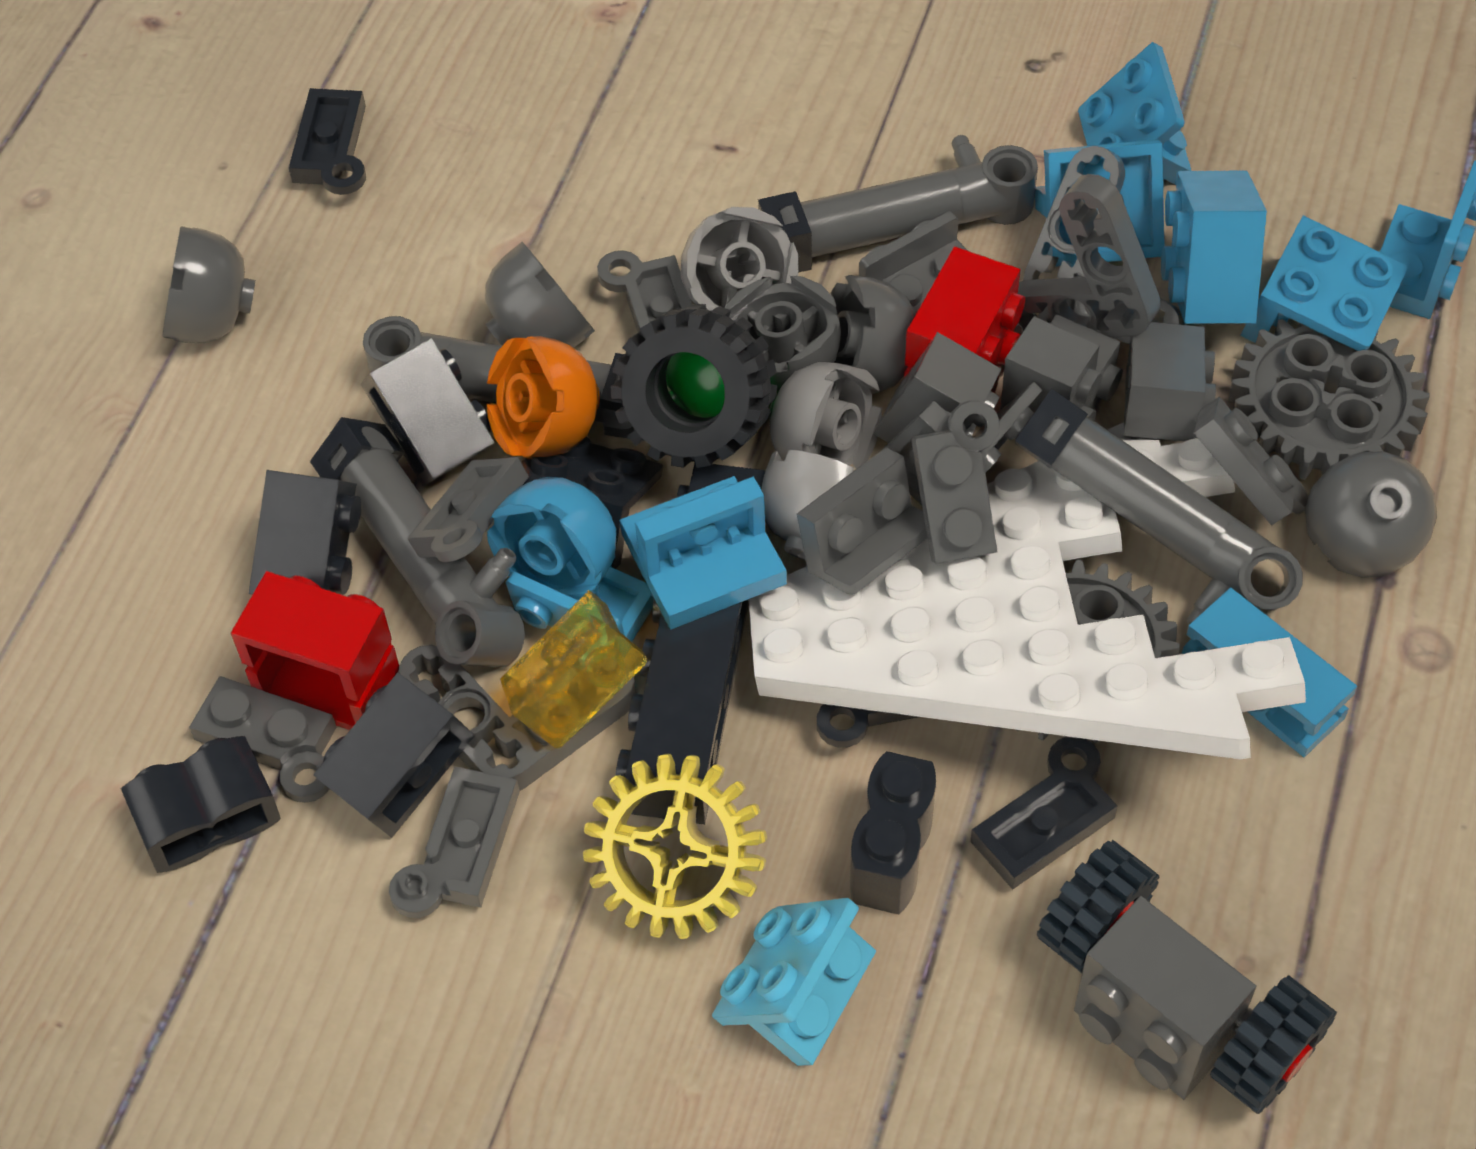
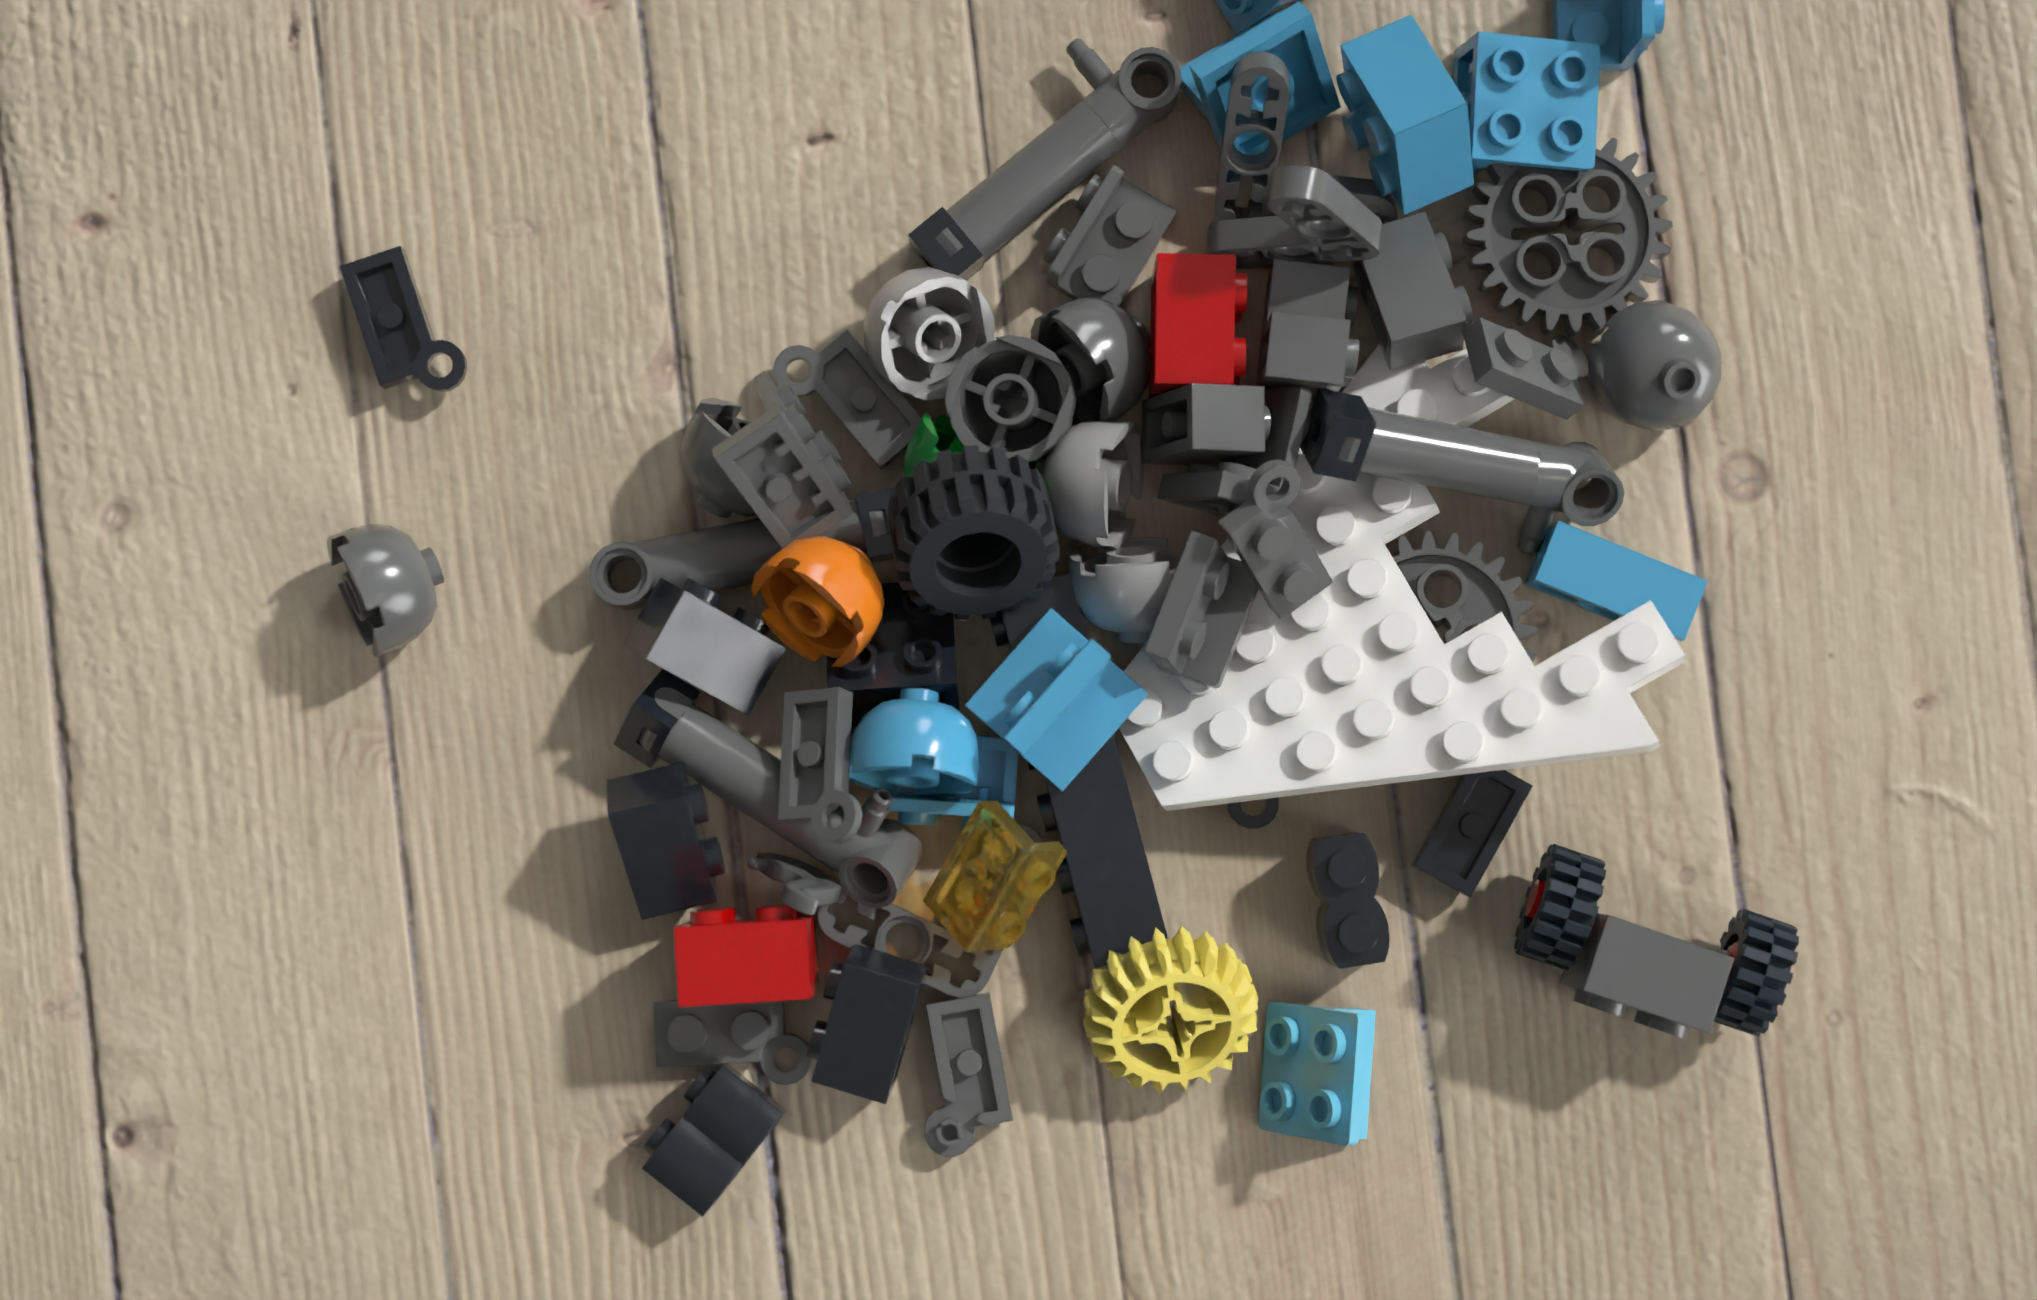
camera: 30 degrees left, 30 degrees up
none -> dark grey bracket [712,371,853,549]
none -> dark grey piece [747,853,841,915]

